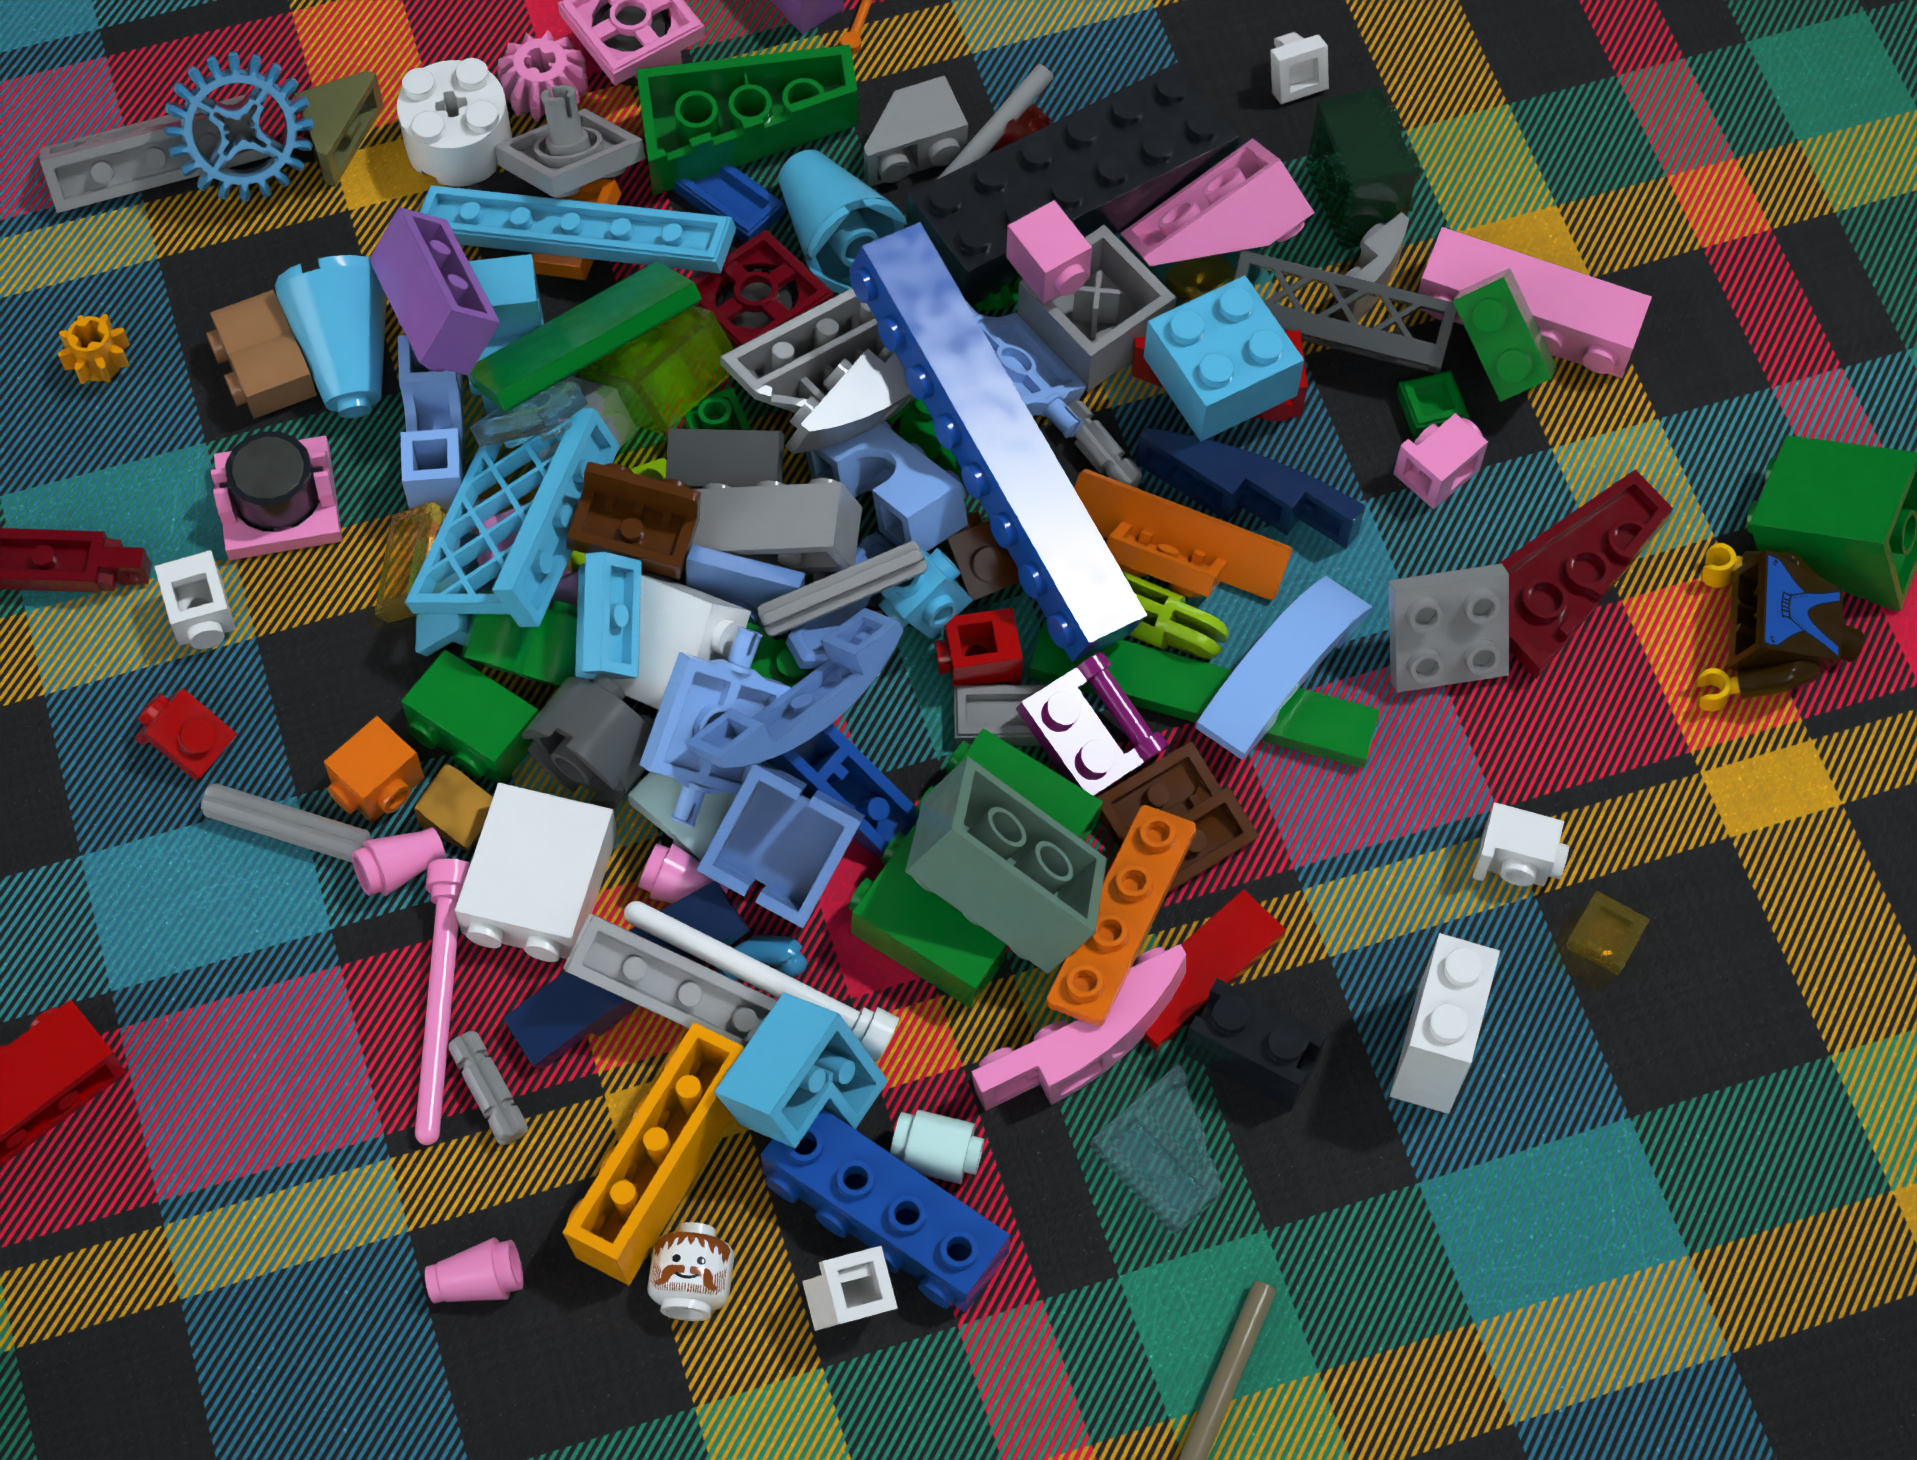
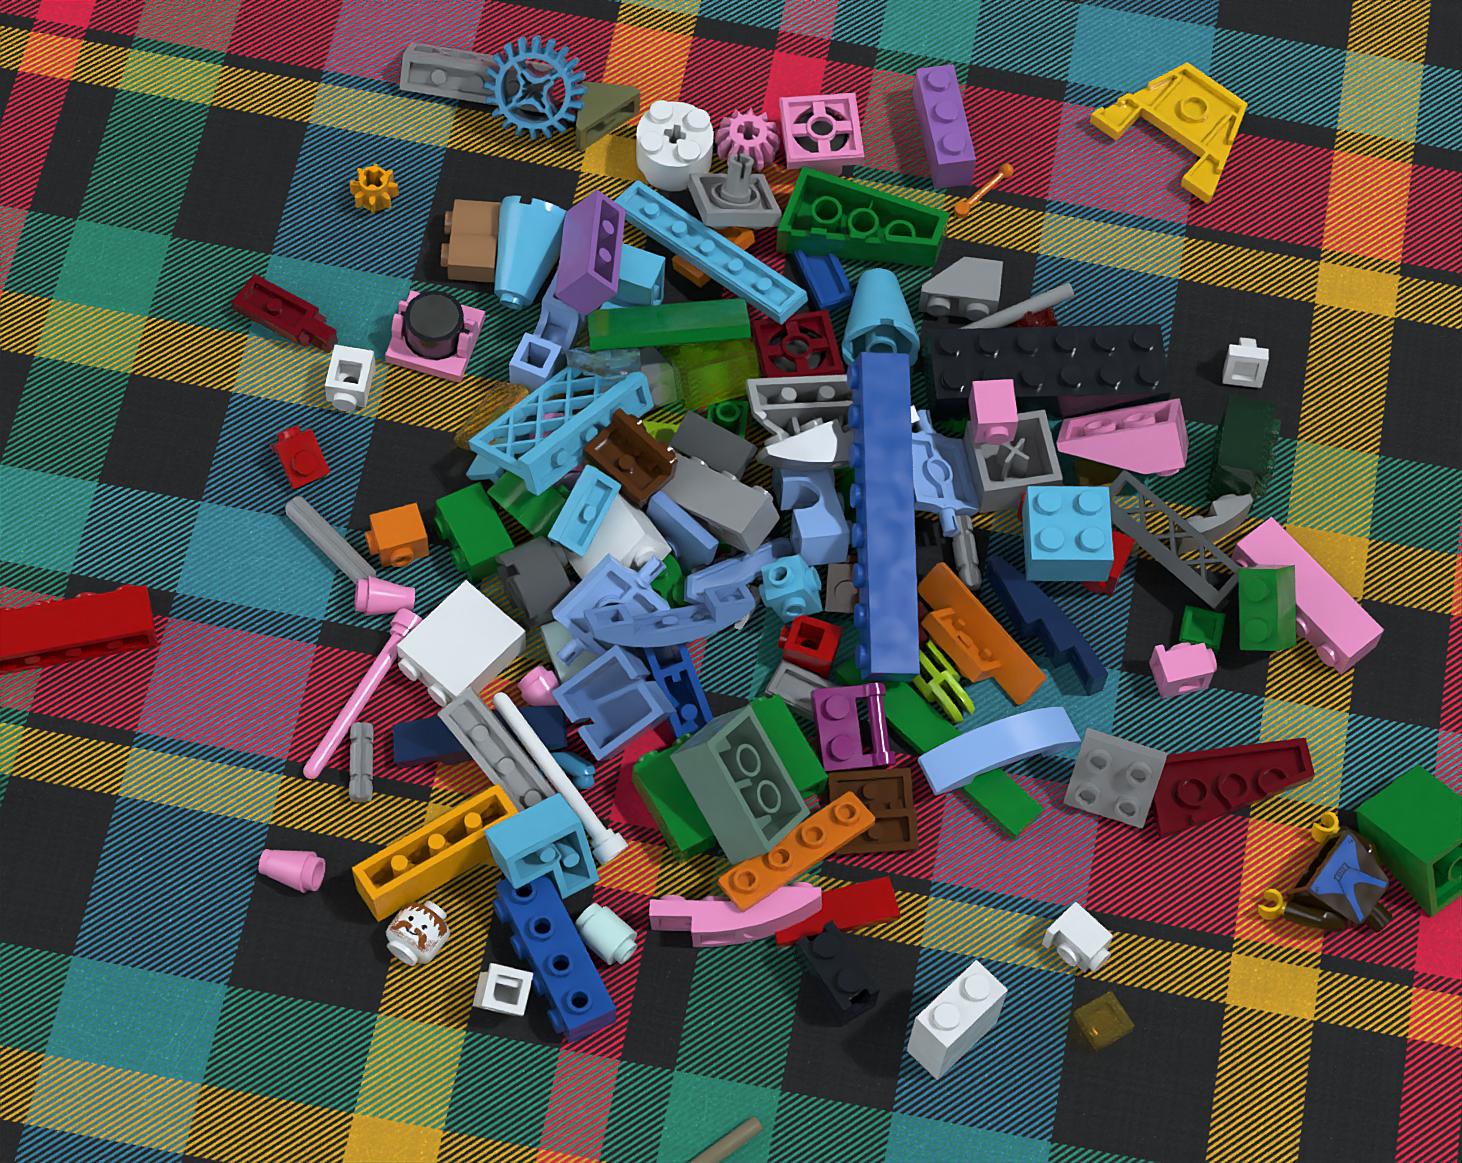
camera: 25 degrees right, 0 degrees up
pearl gold slope [414,764,493,853] -> none
light grey axle [757,541,927,637] -> none
clear light blue wing [1090,1064,1223,1236] -> none

